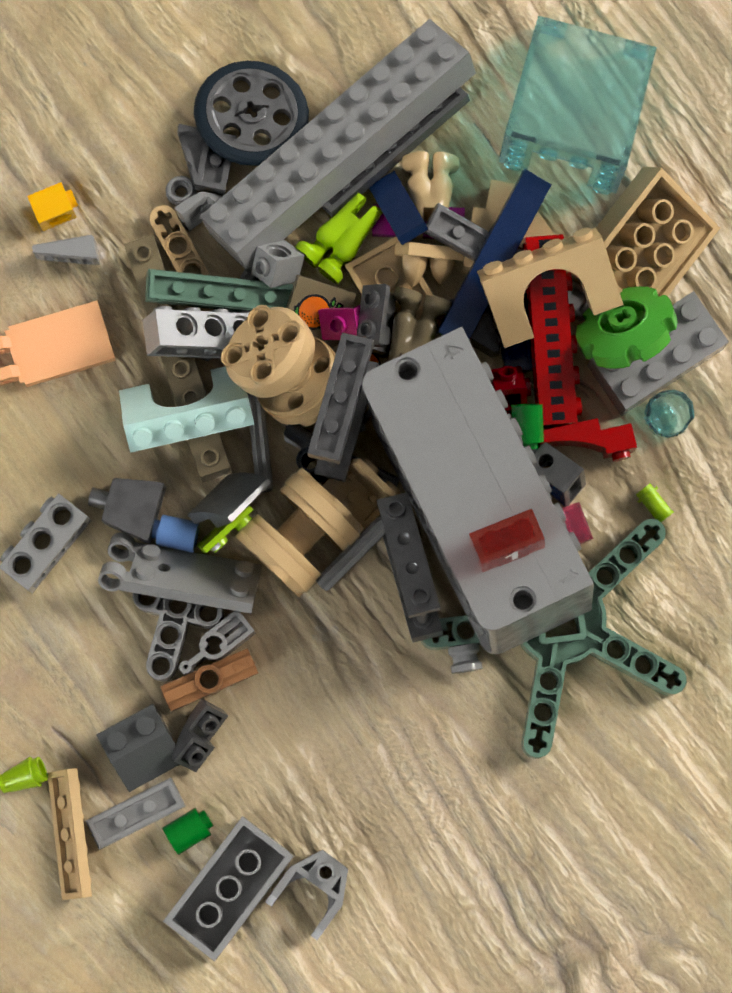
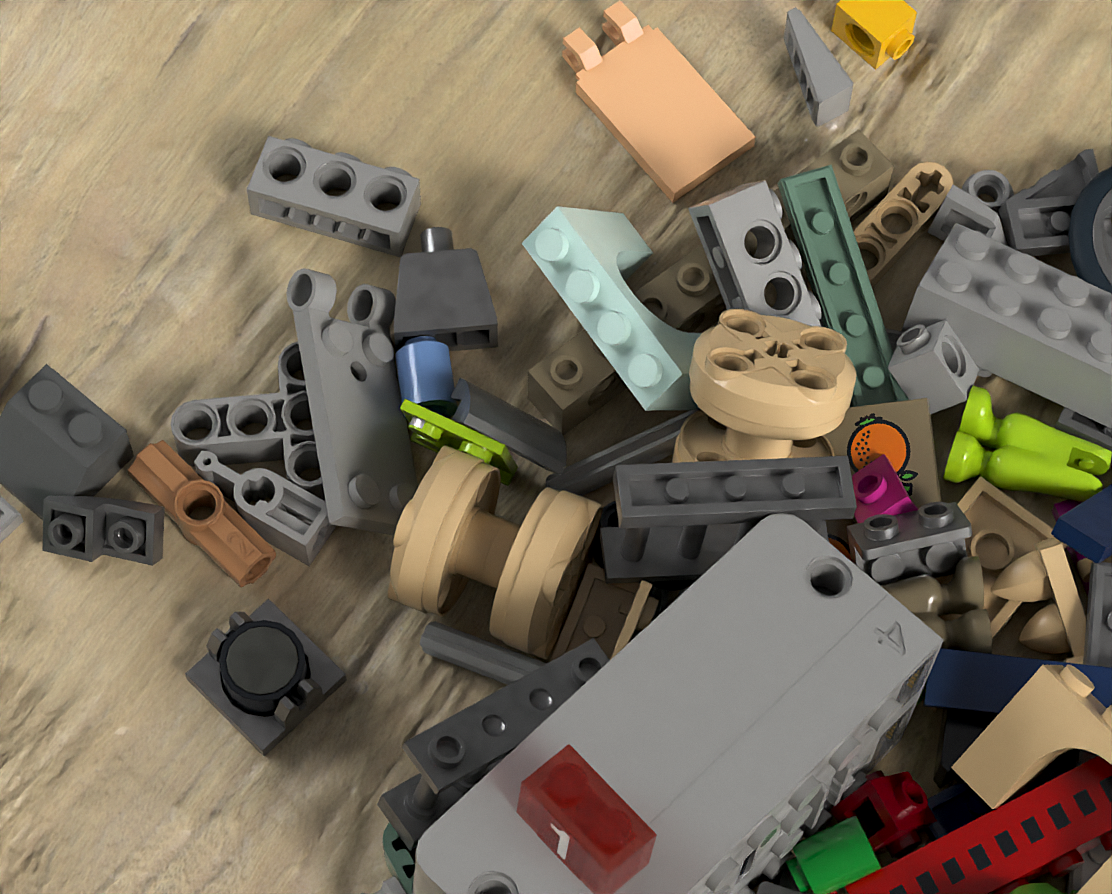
camera: 70 degrees right, 15 degrees down
none -> piece [185,599,347,756]

